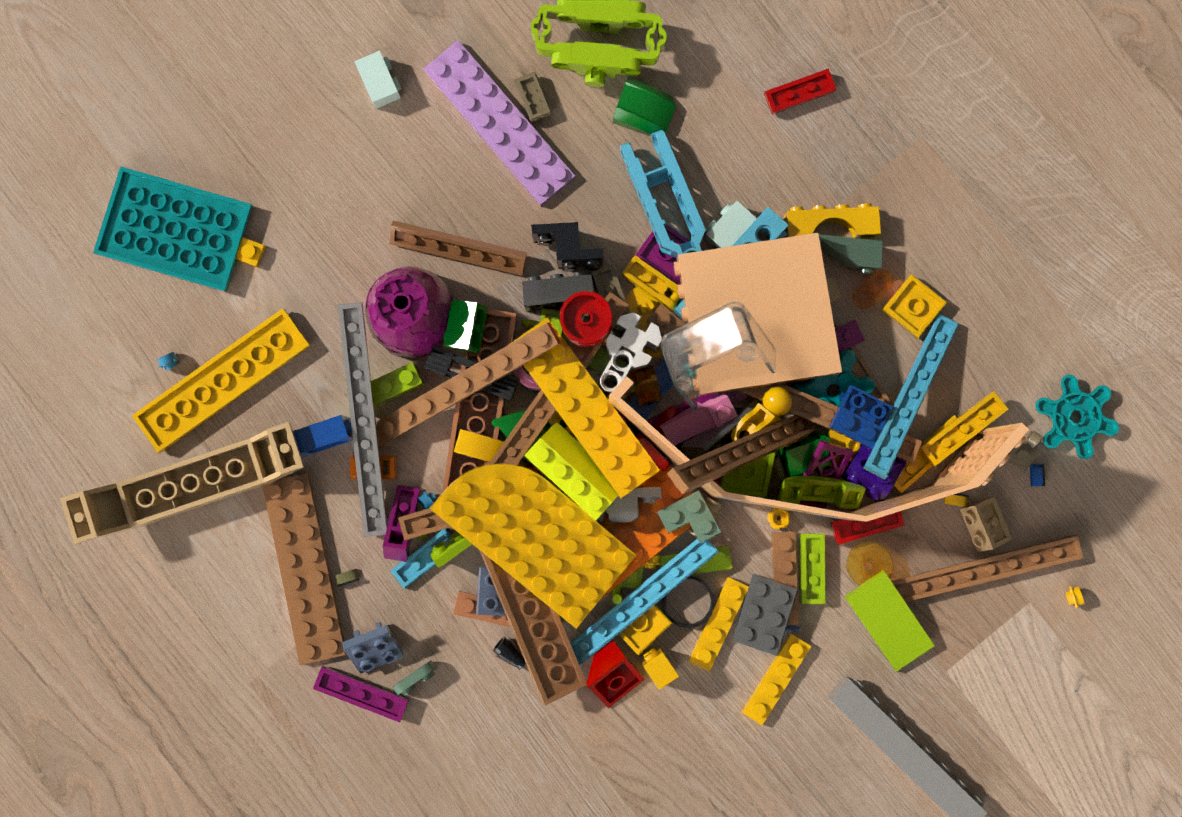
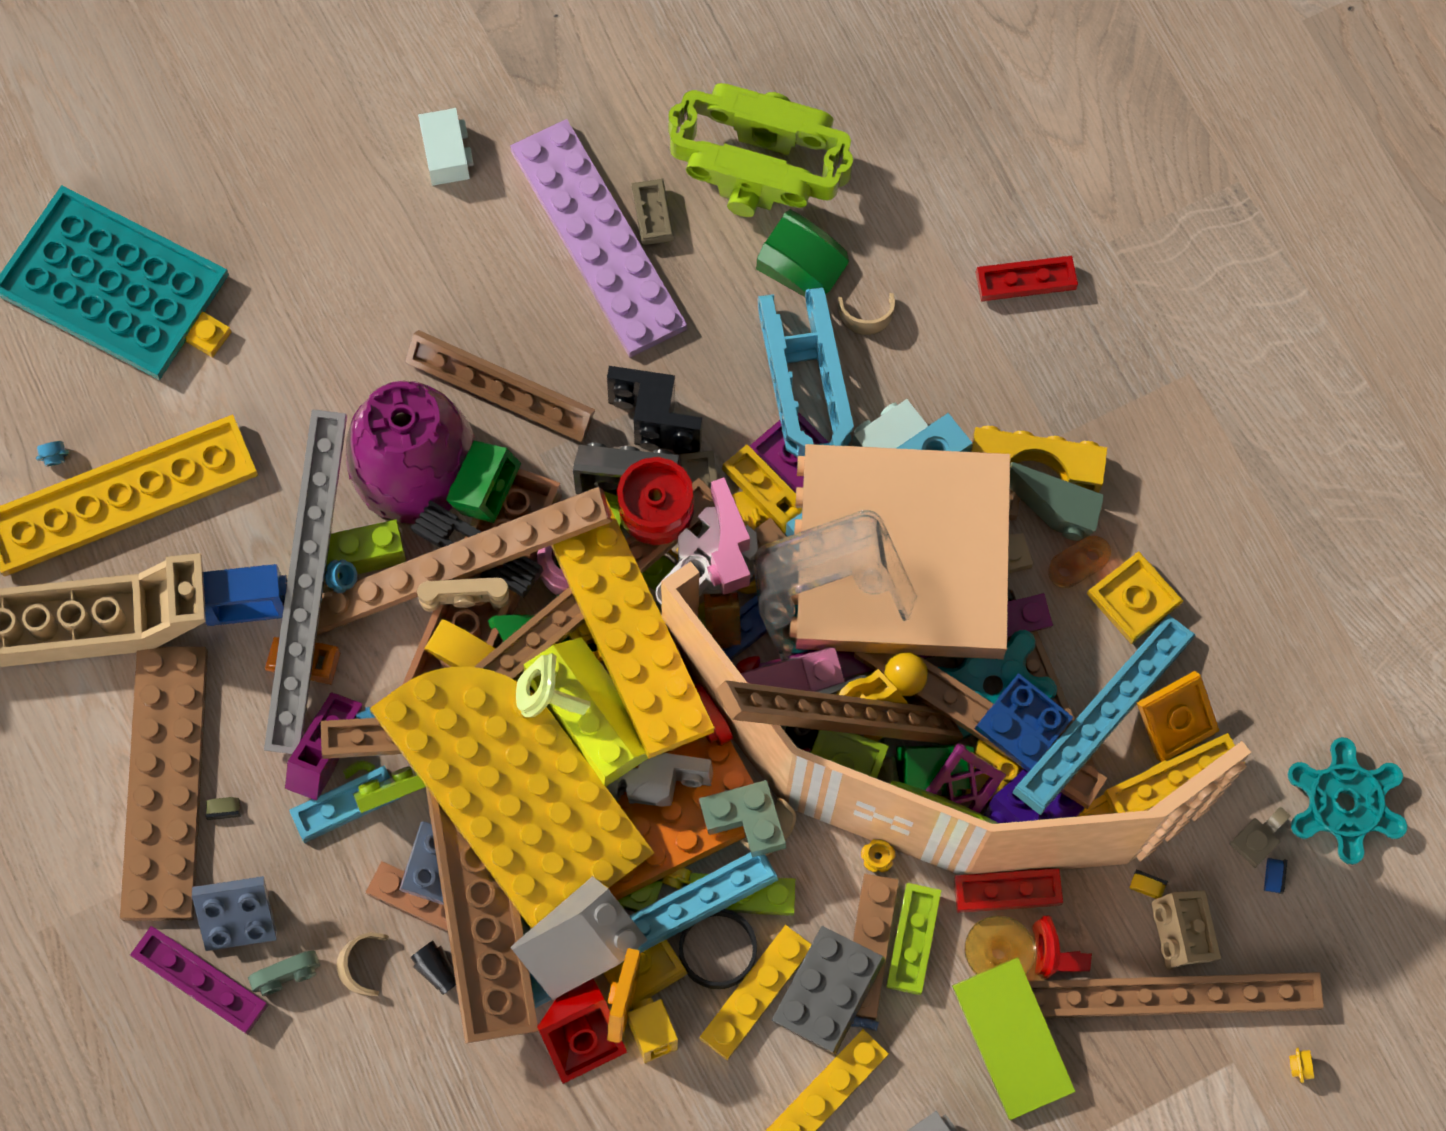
camera: 10 degrees right, 15 degrees down
none -> dark azure plate [325,559,357,593]
none -> tan helmet [337,932,389,996]
none -> tan plate [417,578,510,612]
none -> light grey slope [510,876,647,1000]
none -> yellowish green piece [516,653,590,717]
none -> light orange plate [607,948,641,1043]
none -> bright pink slope [707,477,750,595]
none -> tan helmet [838,293,895,335]
none -> red piece [1032,915,1092,979]
none -> light orange plate [1137,671,1220,762]

